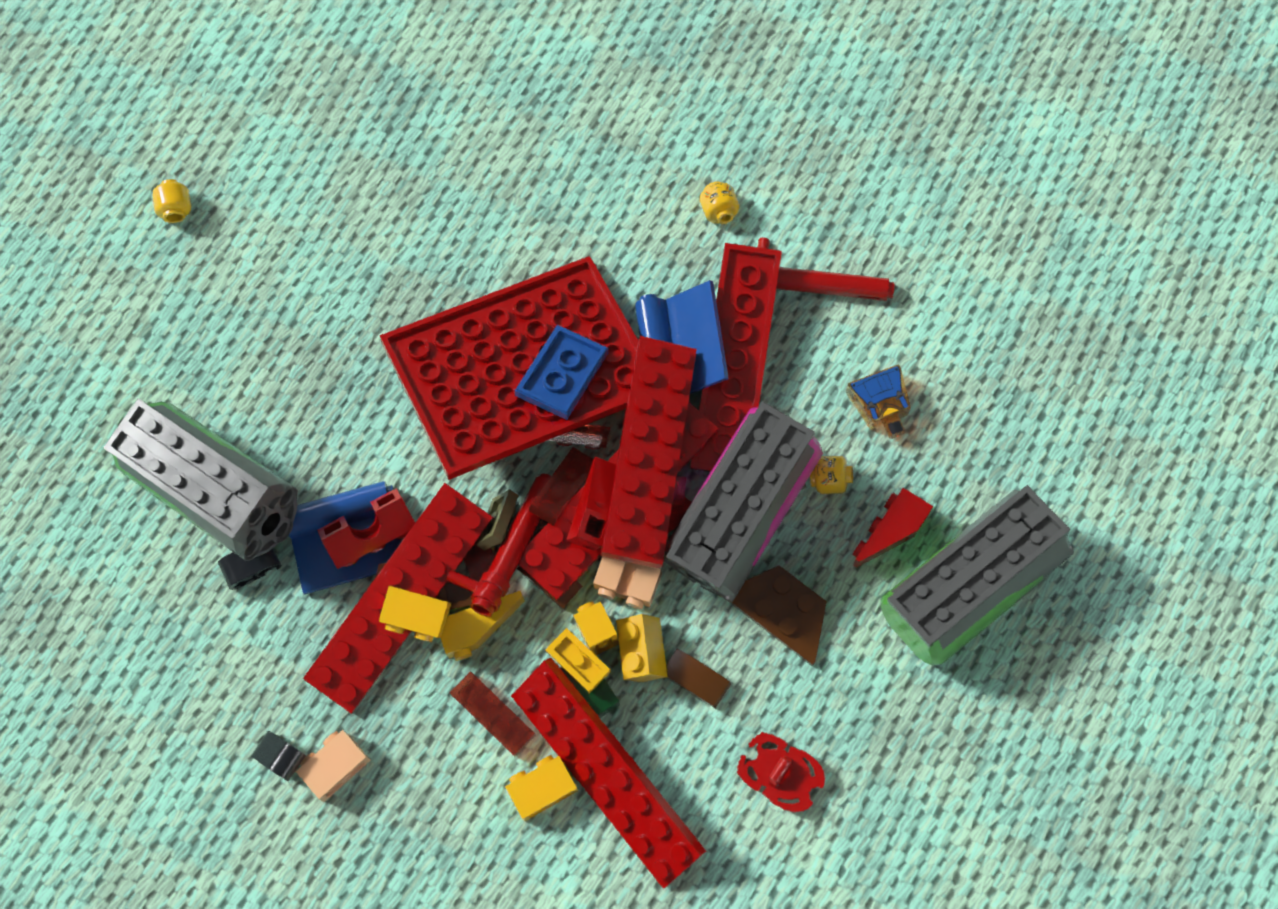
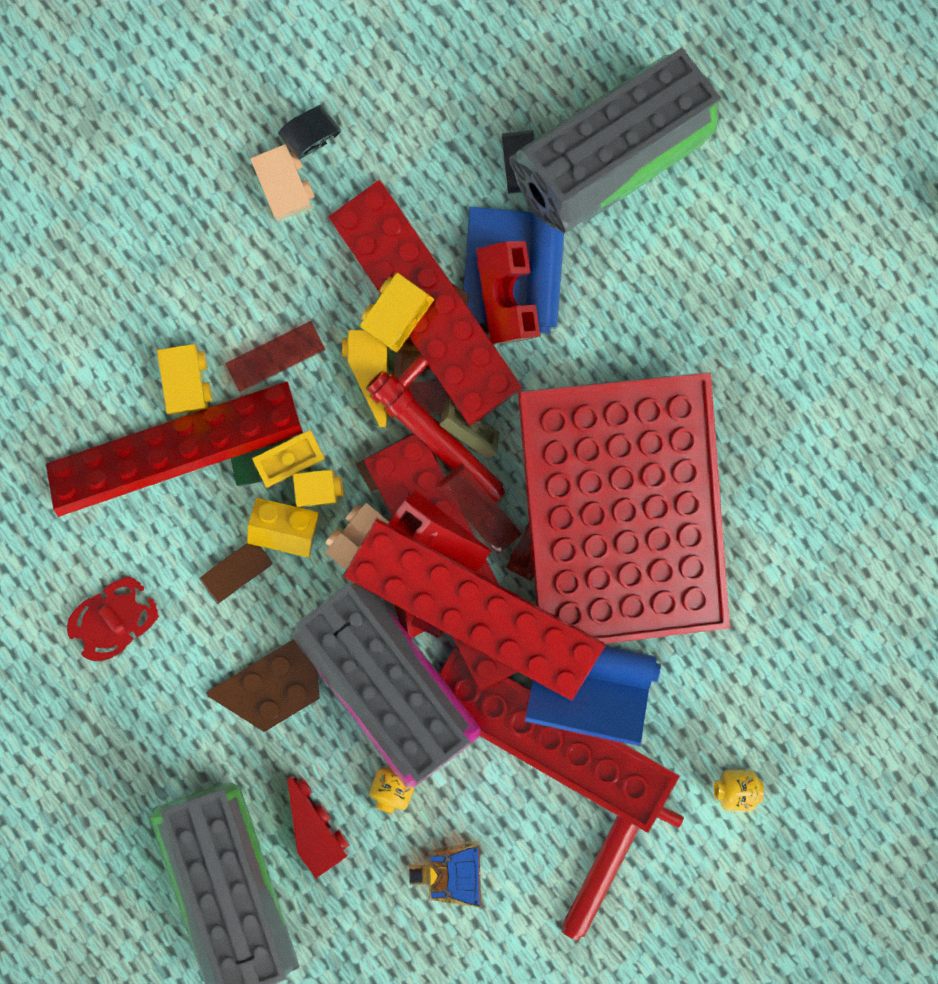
camera: 105 degrees right, 15 degrees up
blue tile [515,325,609,420] -> none

